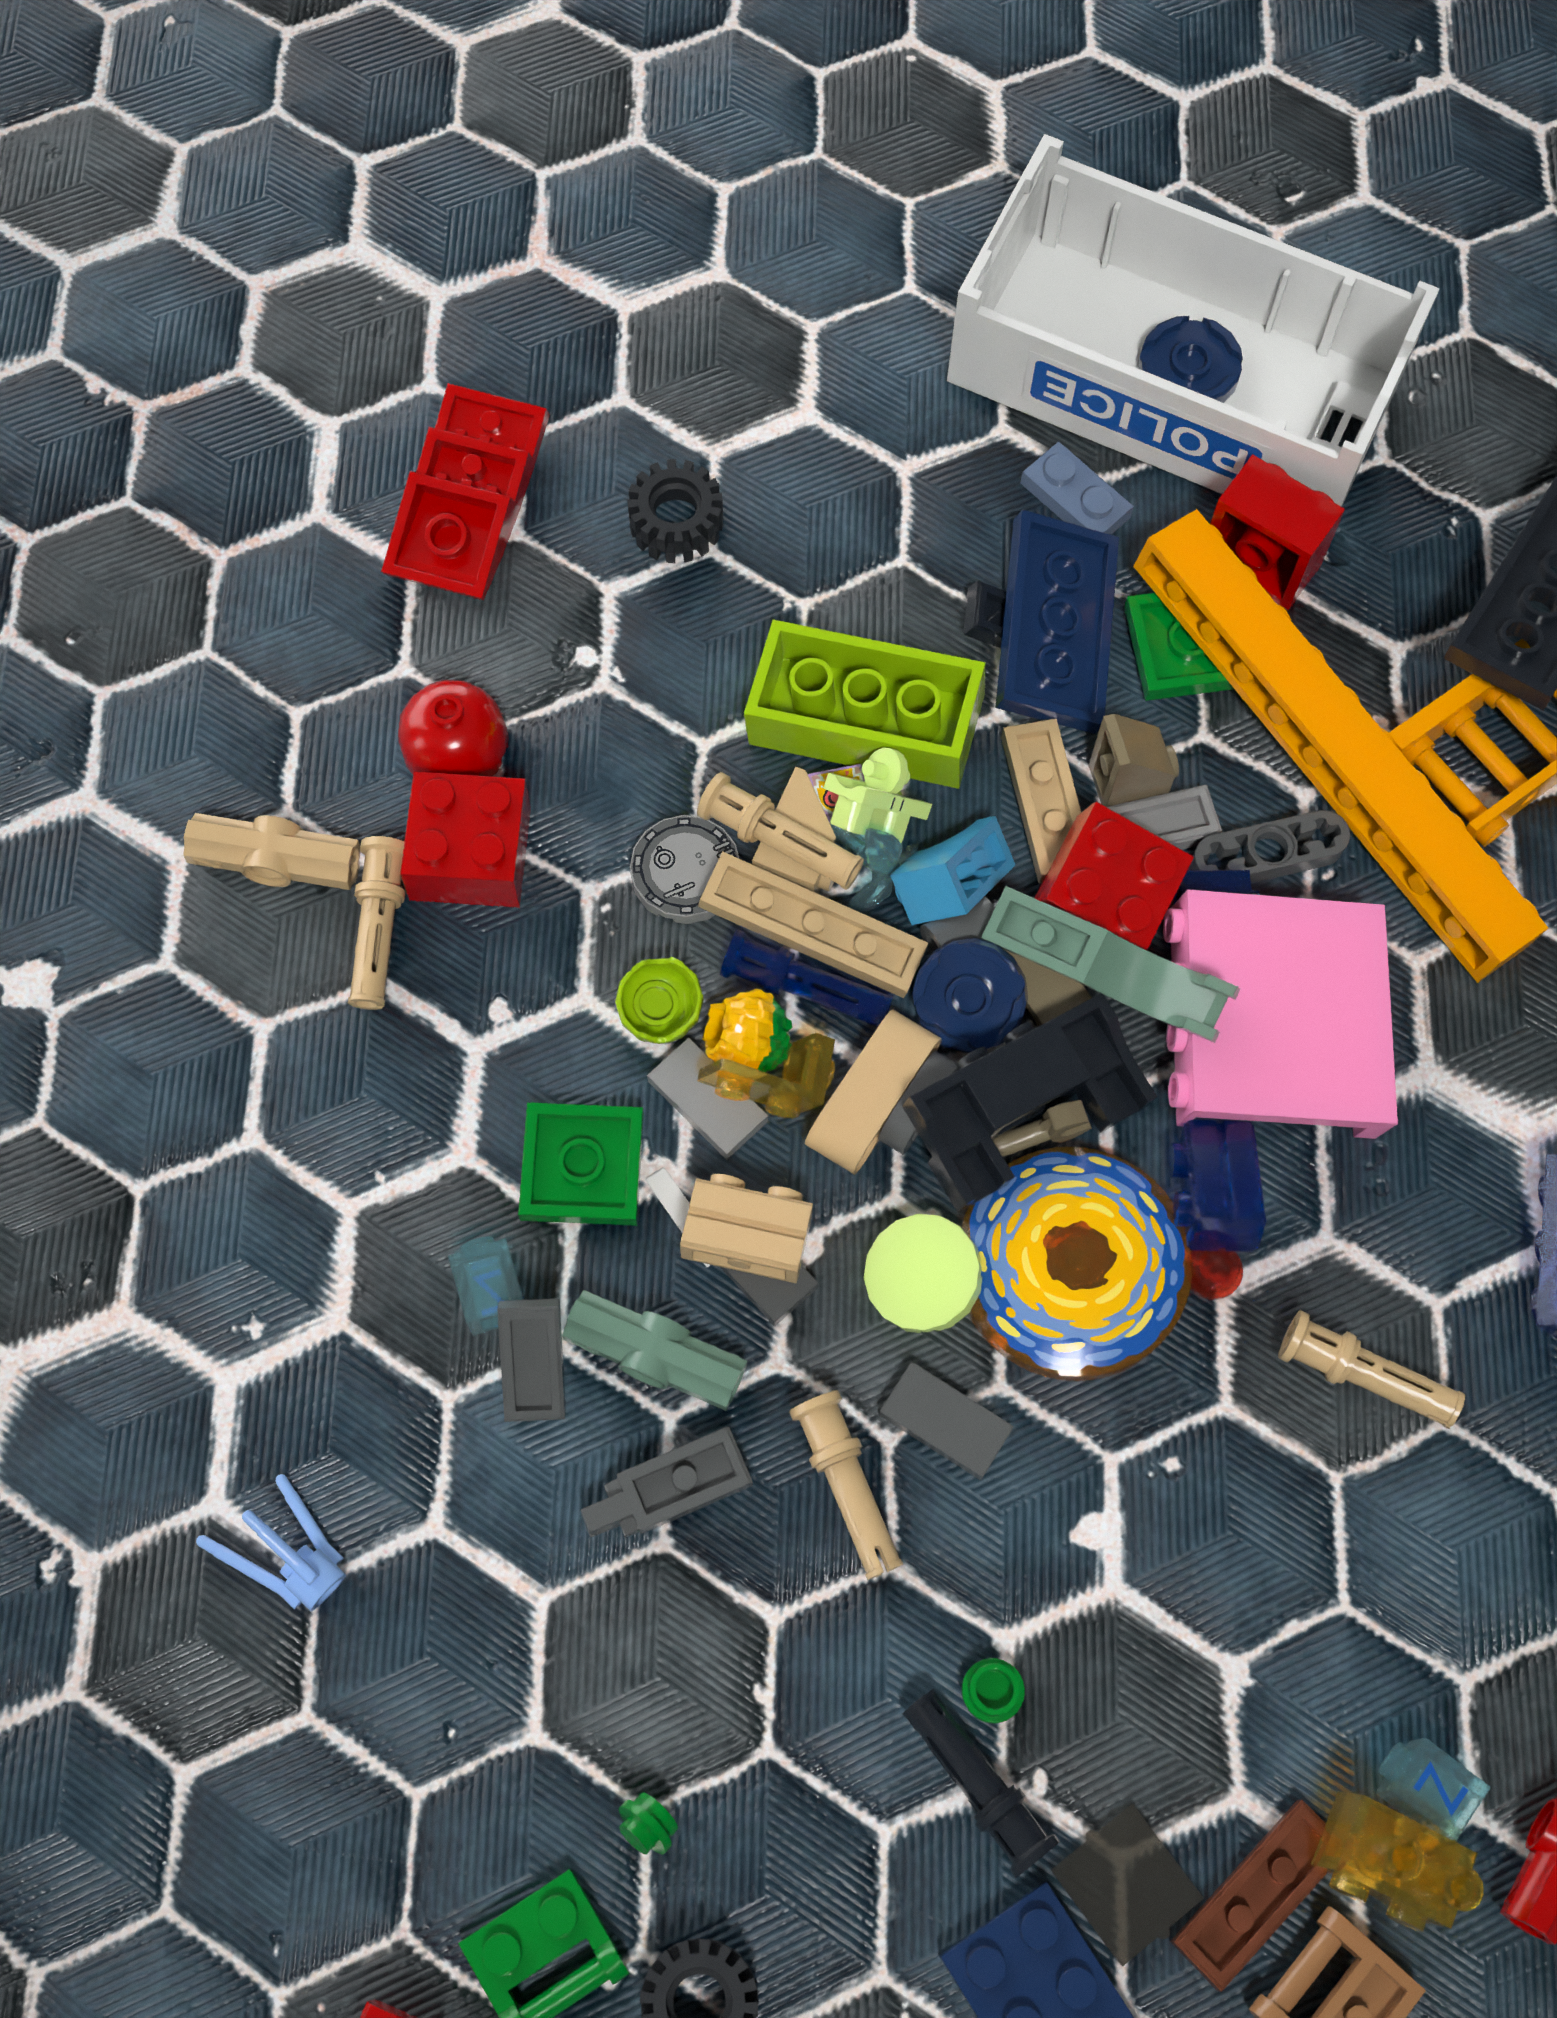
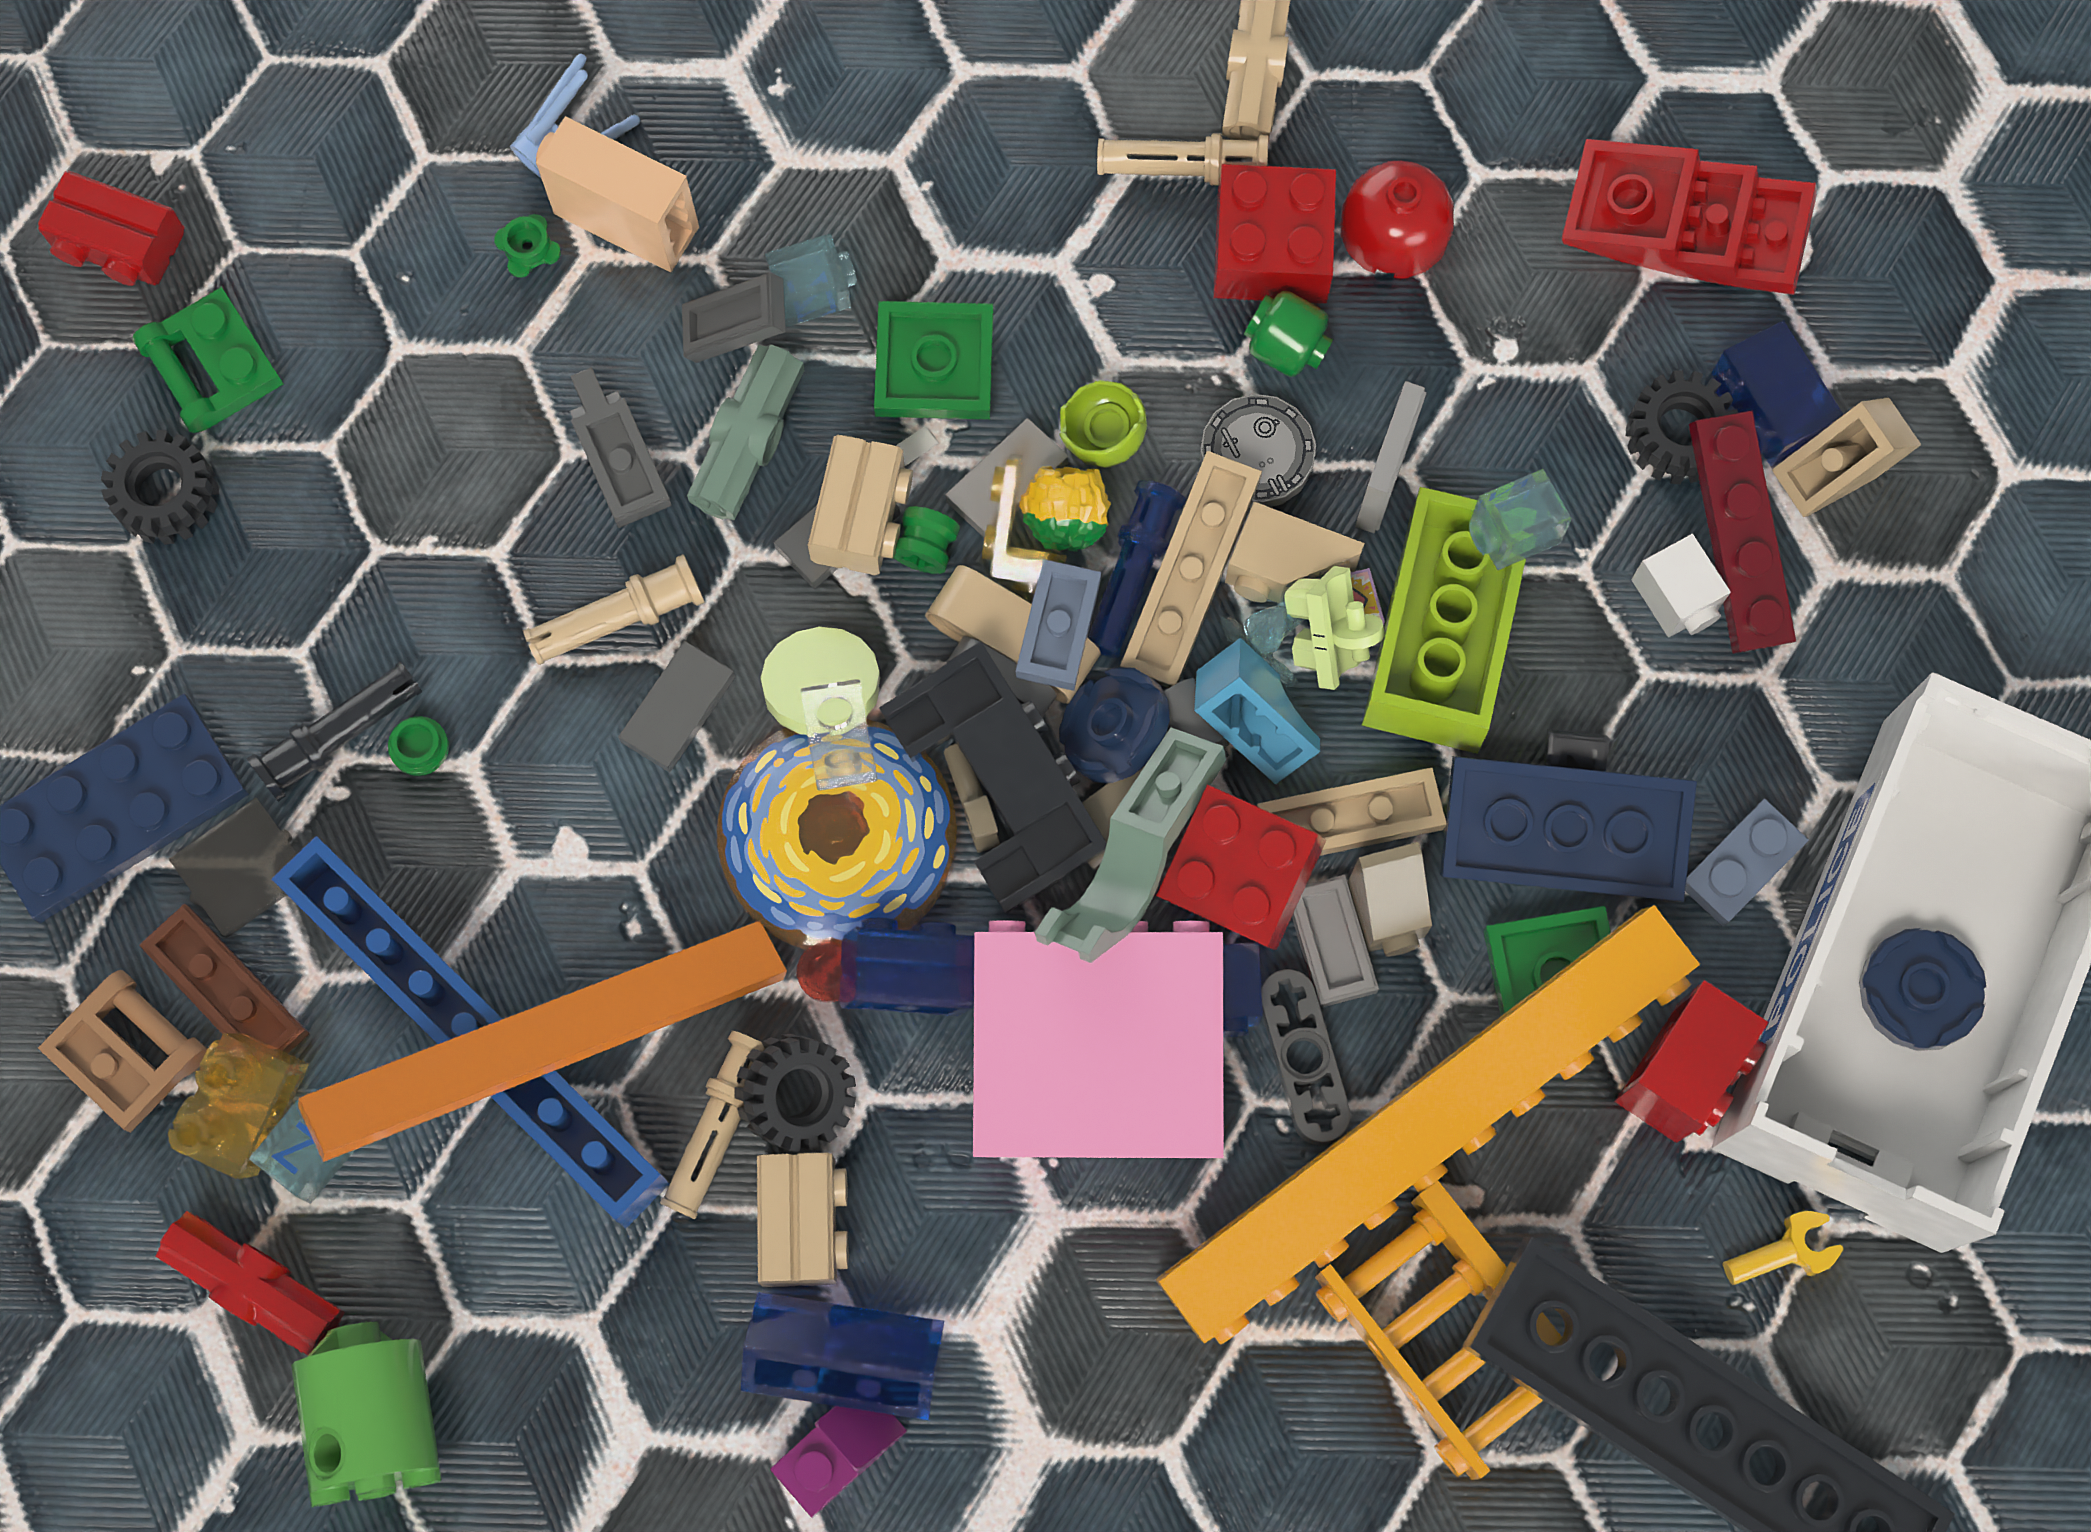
camera: 90 degrees right, 5 degrees up
green plate [618,1793,678,1855] -> none
tan pin [697,772,864,890] -> none
none -> blue brick [272,836,670,1229]
none -> orange tile [298,921,787,1162]
none -> green plate [494,214,561,278]
none -> light nougat brick [536,116,699,272]
none -> black tyre [734,1034,856,1152]
none -> tan brick [757,1153,849,1287]
none -> clear bracket [800,679,878,790]
none -> green wheel [894,506,960,574]
none -> sand blue plate [1016,559,1101,691]
none -> green head [1244,291,1334,377]
none -> light grey tile [1355,381,1427,533]
none -> clear light blue brick [1469,469,1572,570]
none -> white brick [1631,534,1731,638]
none -> dark red plate [1689,411,1796,654]
none -> clear blue brick [1712,320,1844,467]
none -> yellow bar [1723,1211,1843,1285]
none -> tan slope [1772,398,1921,517]

